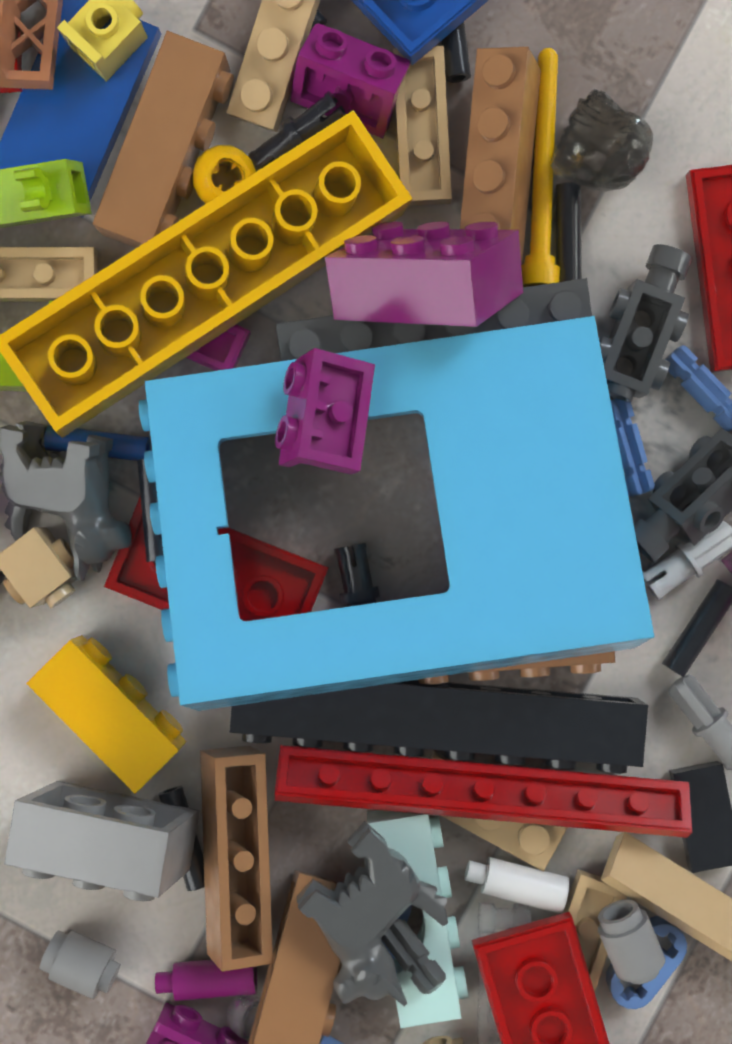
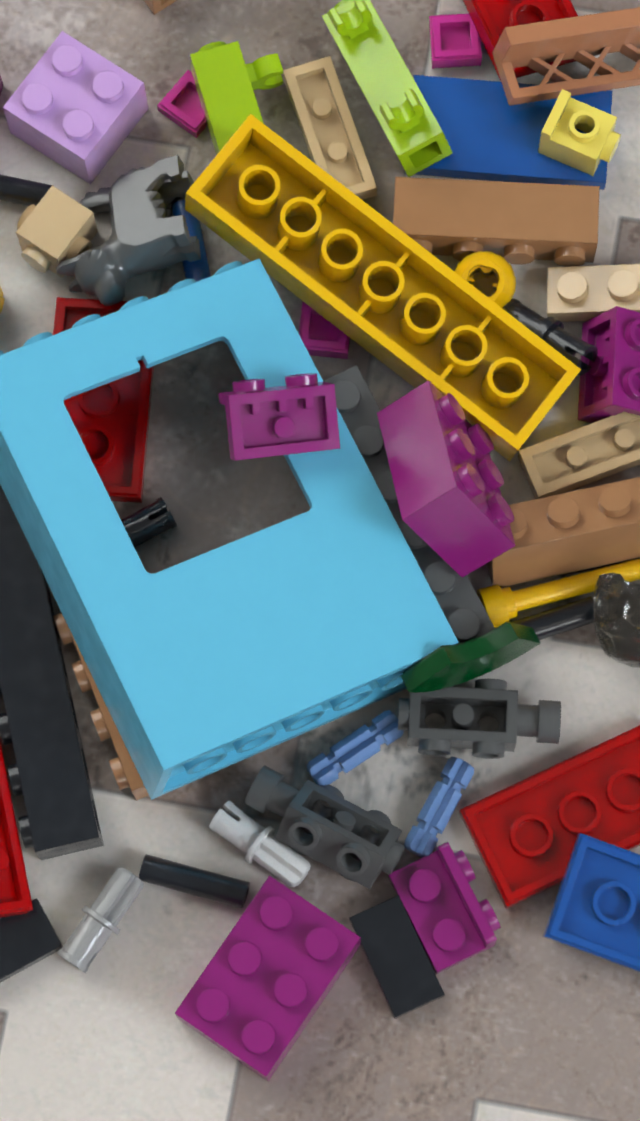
camera: 75 degrees right, 15 degrees down
none -> dark green tile [401,622,540,693]

